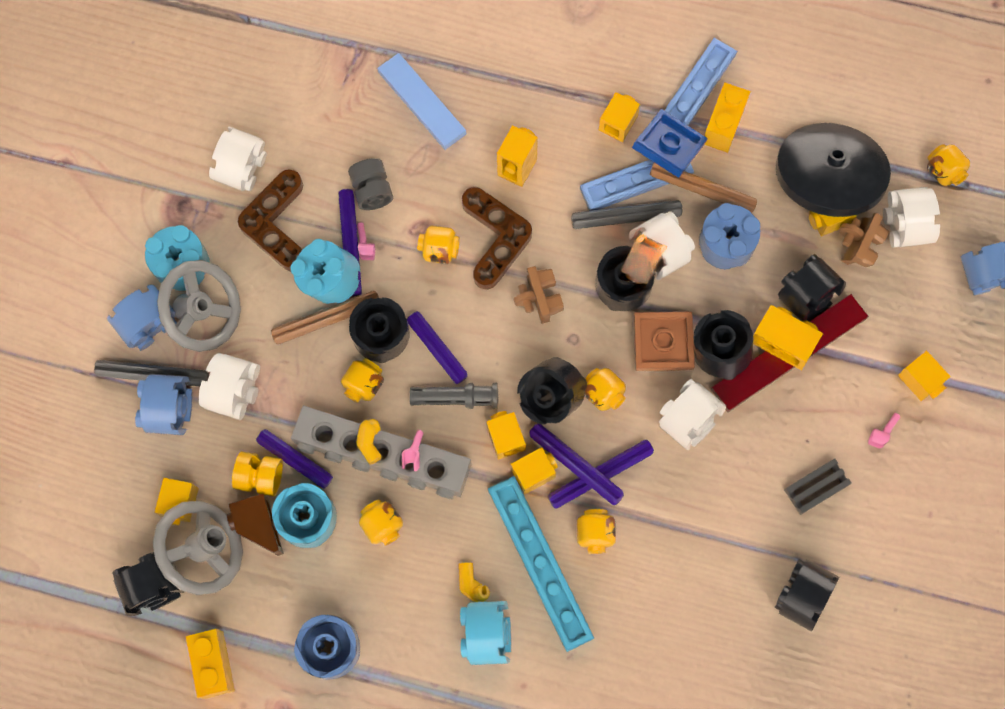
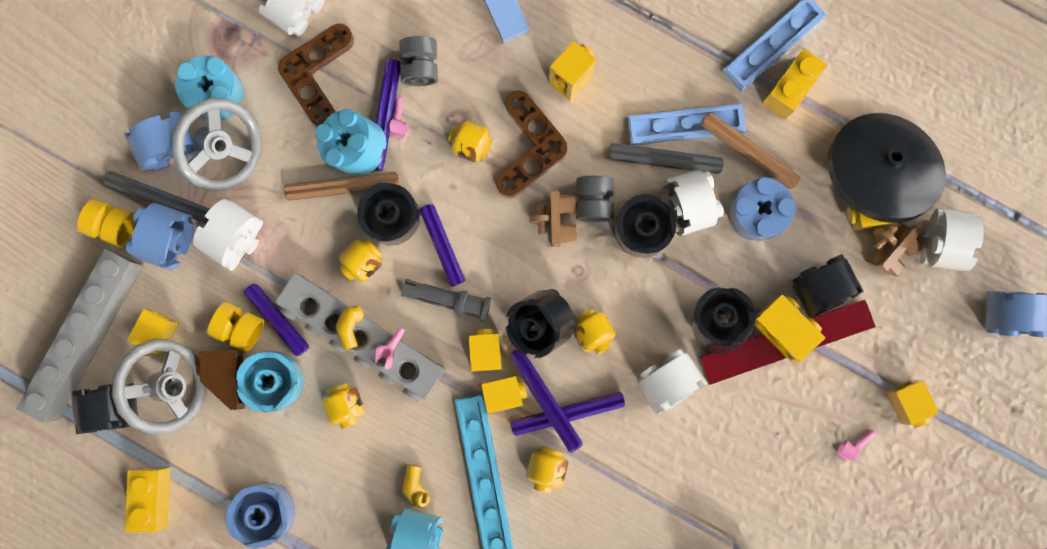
camera: 15 degrees right, 10 degrees up
yellow brick [599,92,640,142] -> none
clear orange brick [621,234,667,284] -> none
blue tile [632,109,708,178] -> none
nougat plate [634,312,695,371] -> none
dark grey tile [784,459,852,515] -> none
yellow head [927,144,970,186] -> none
none -> light grey brick [16,249,143,423]
none -> yellow wheel [77,198,135,248]
none -> dark grey wheel [576,176,614,222]

